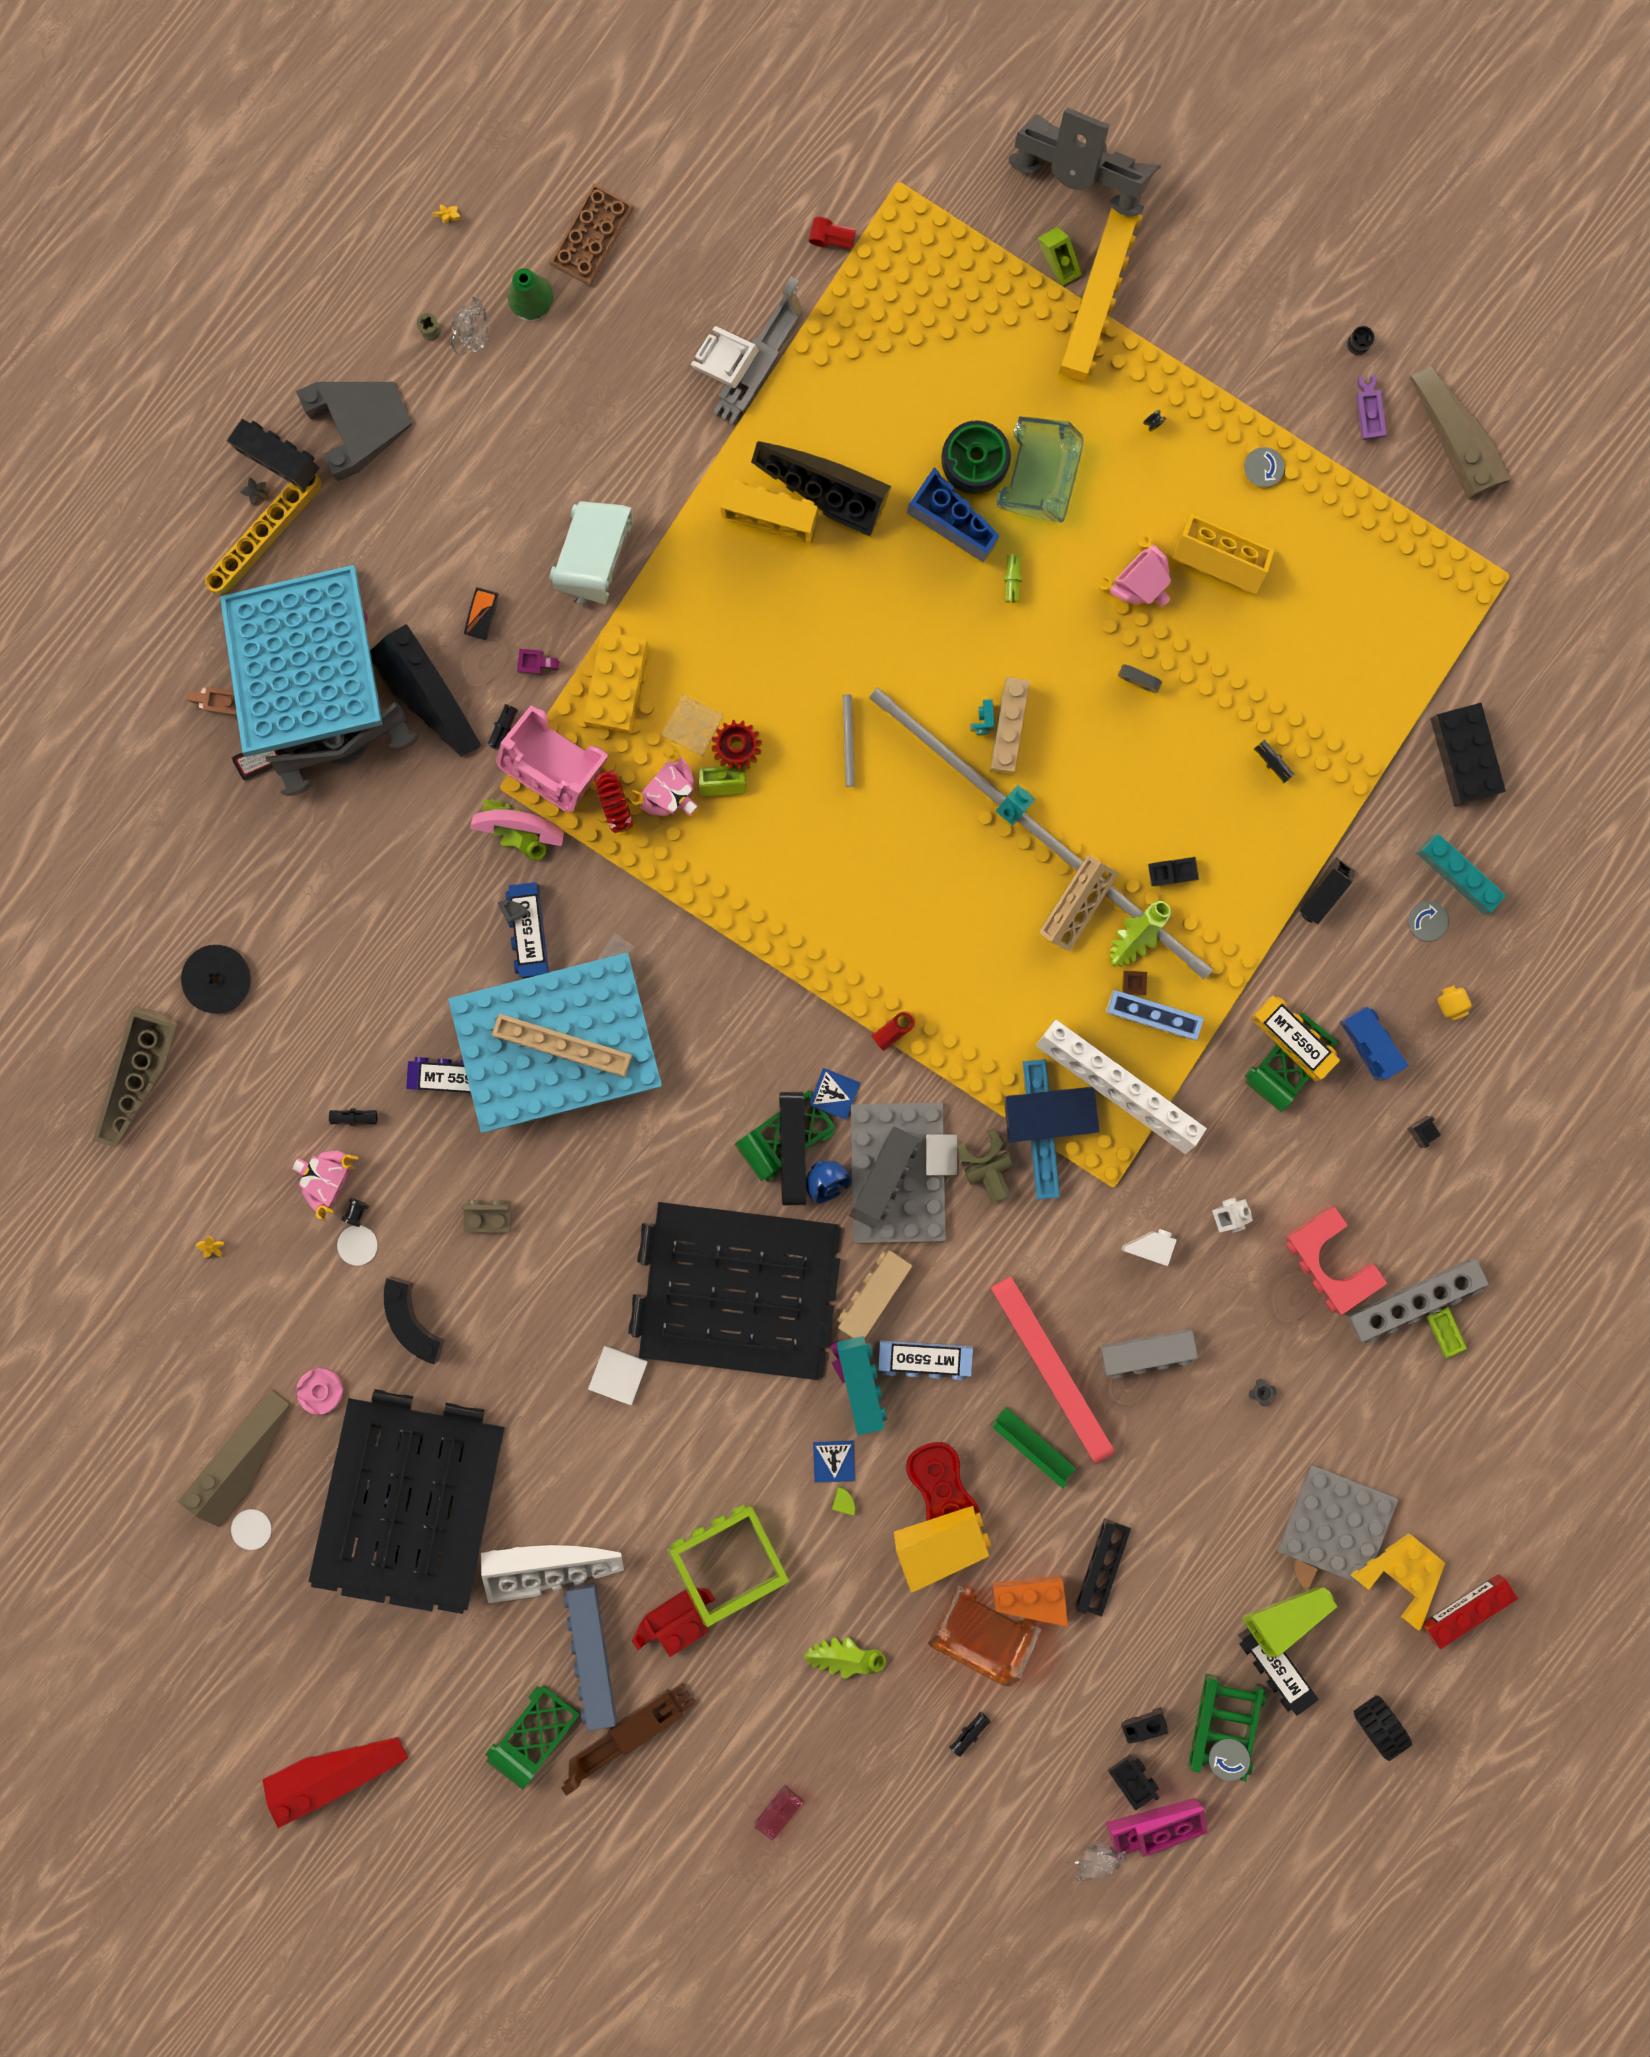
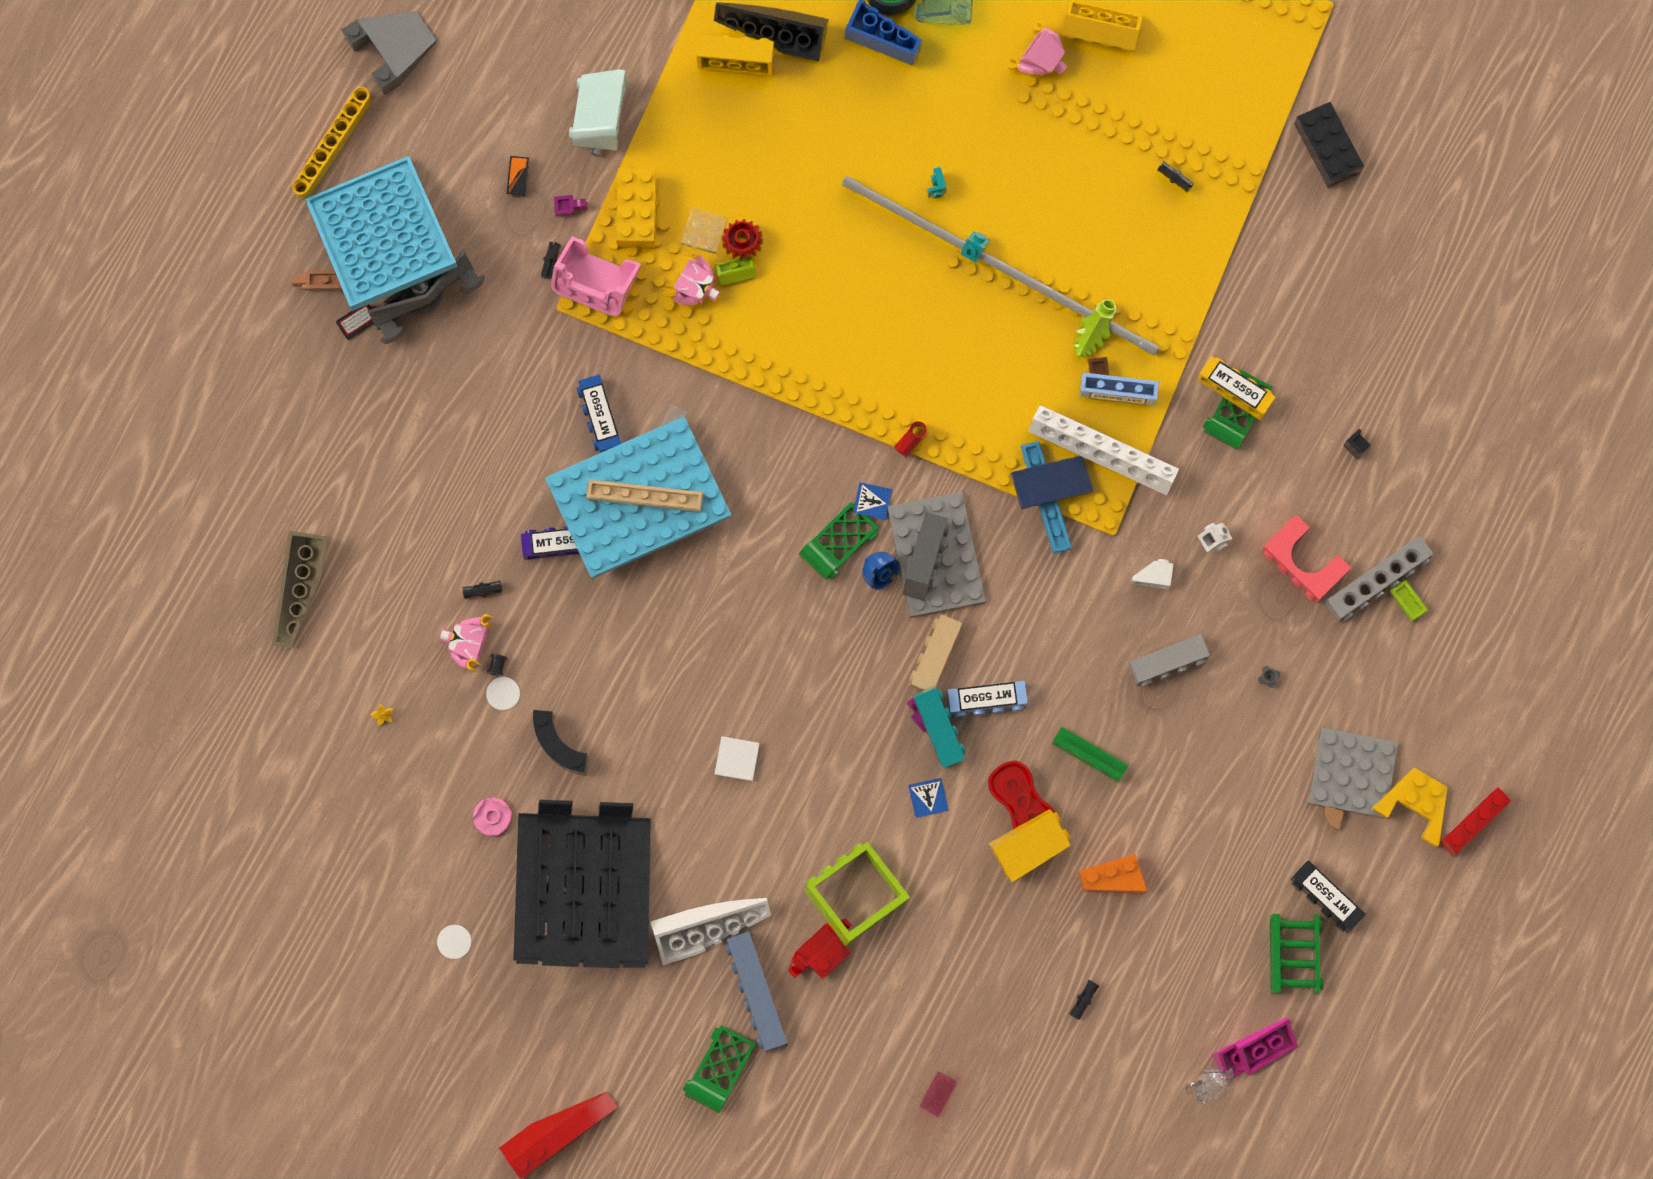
camera: 10 degrees left, 10 degrees down
dark tan wedge [177,1390,290,1527] -> none
black piece [181,945,251,1014] -> none
black brick [227,419,319,490] -> none
dark grey plant [240,477,268,505] -> none
black wedge [370,624,481,758] -> none
dark tan bracket [462,1200,511,1232] -> none
bright pink slope [470,809,564,846] -> none
lime plant [482,799,546,860] -> none
dark grey tile [498,900,529,924] -> none
reddish brown hinge [561,1683,695,1796] -> none
red gear [594,770,634,833] -> none
black piece [628,1202,841,1380] -> none
black beam [779,1092,806,1206] -> none
lime plant [804,1637,886,1679] -> none
lime tile [832,1486,855,1516] -> none
light grey bar [842,694,855,787] -> none
white sticker [926,1135,957,1175] -> none
clear orange windscreen [928,1585,1041,1686] -> none
olive connector [957,1128,1013,1203] -> none
tan brick [990,677,1029,775] -> none
coral beam [990,1276,1115,1465] -> none
lime pin [1004,554,1022,603] -> none
tan fence [1039,854,1119,951] -> none
black fence [1075,1519,1131,1617] -> none
black bracket [1108,1754,1160,1811] -> none
dark grey beam [1118,664,1162,693] -> none
black leg [1121,1707,1168,1743] -> none
black slope [1148,857,1199,887] -> none
light grey sticker [1209,1739,1250,1781] -> none
lime slope [1241,1587,1338,1657] -> none
black slope [1300,857,1355,924] -> none
blue wedge [1340,1007,1409,1081] -> none
black tyre [1353,1695,1412,1761] -> none
light grey sticker [1408,901,1449,941] -> none
teal brick [1416,833,1506,915] -> none
yellow head [1437,985,1472,1021] -> none

